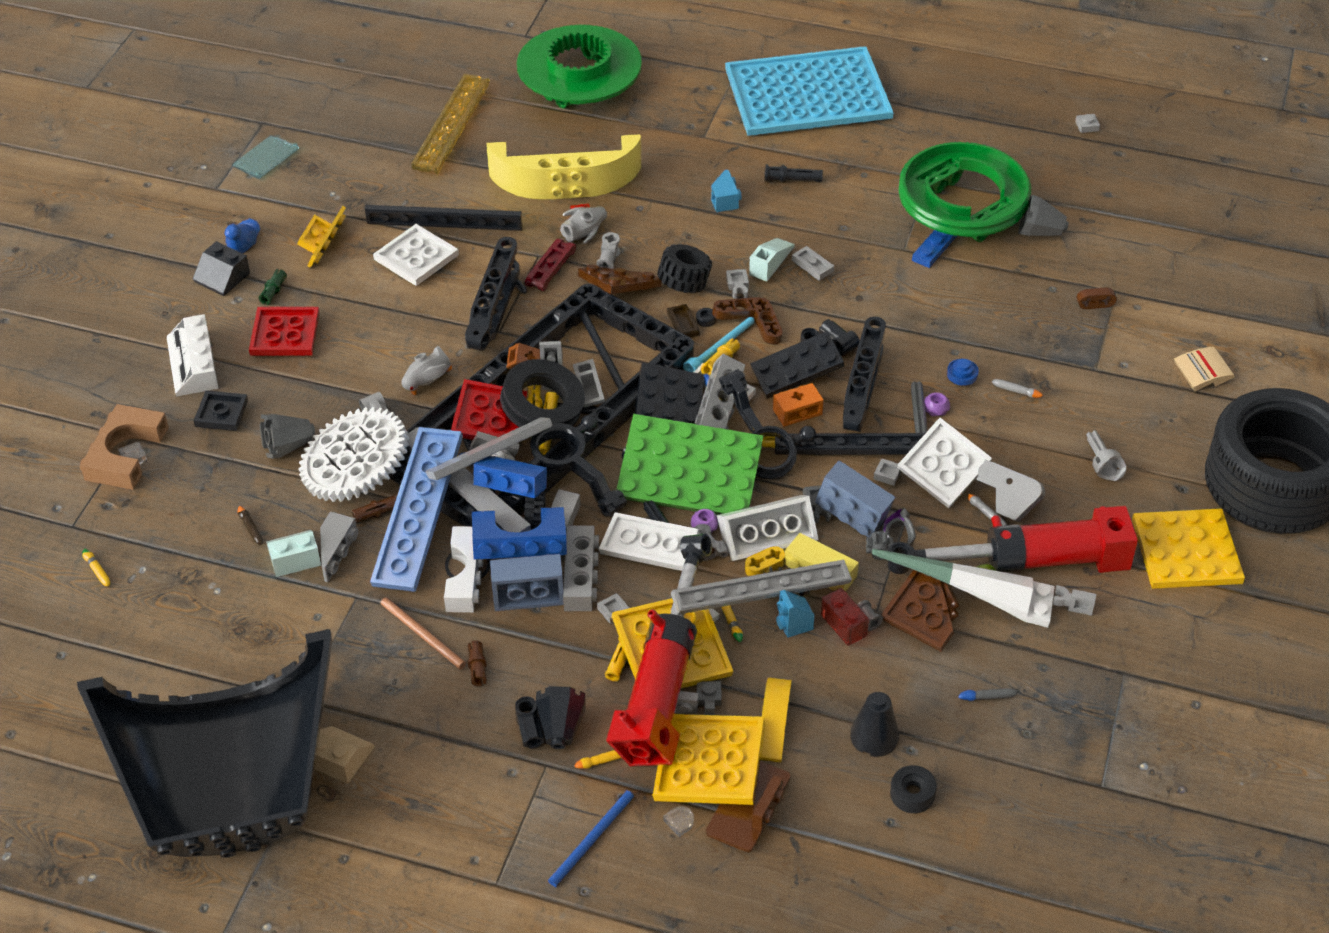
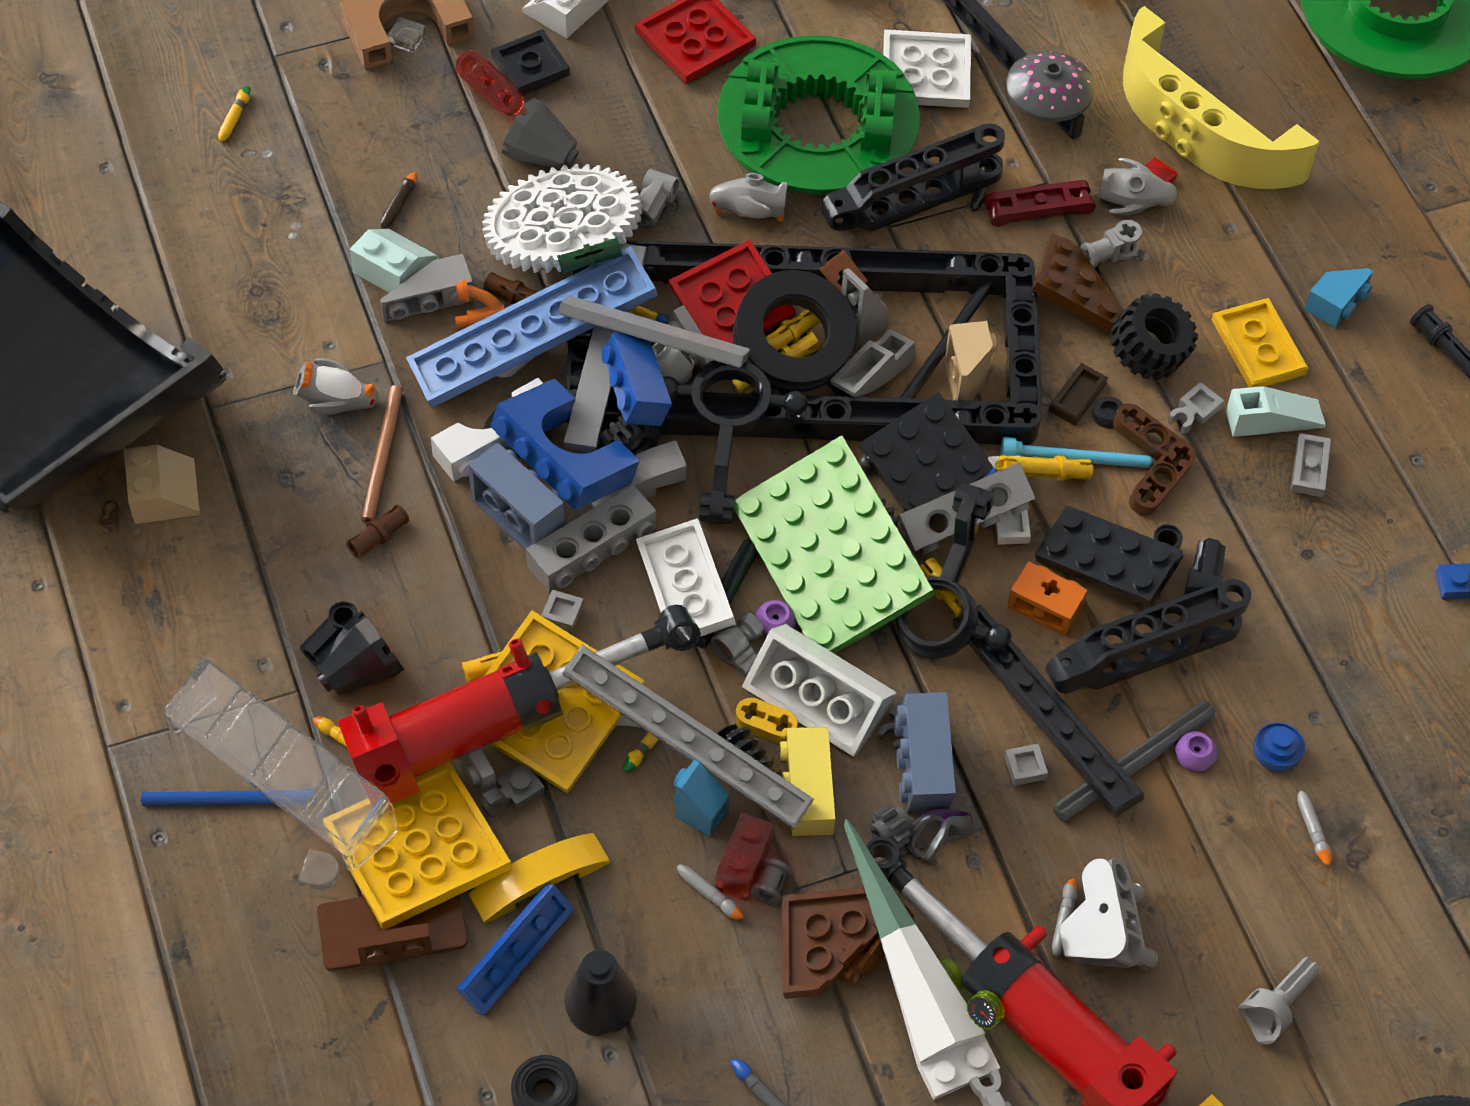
camera: 50 degrees right, 10 degrees up
white plate [897,418,992,508] -> none
none -> clear piece [164,659,398,873]
none -> animal [293,358,378,415]
none -> orange plant [455,279,504,329]
none -> clear red plate [456,50,524,116]
none -> blue plate [456,884,575,1015]
none -> dark green pin [557,237,623,274]
none -> light grey piece [677,864,744,920]
none -> green piece [717,35,920,195]
none -> tan slope [944,321,997,401]
none -> tile [967,990,1005,1029]
none -> dark grey dish [1006,51,1095,122]
none -> yellow tile [1211,298,1309,388]

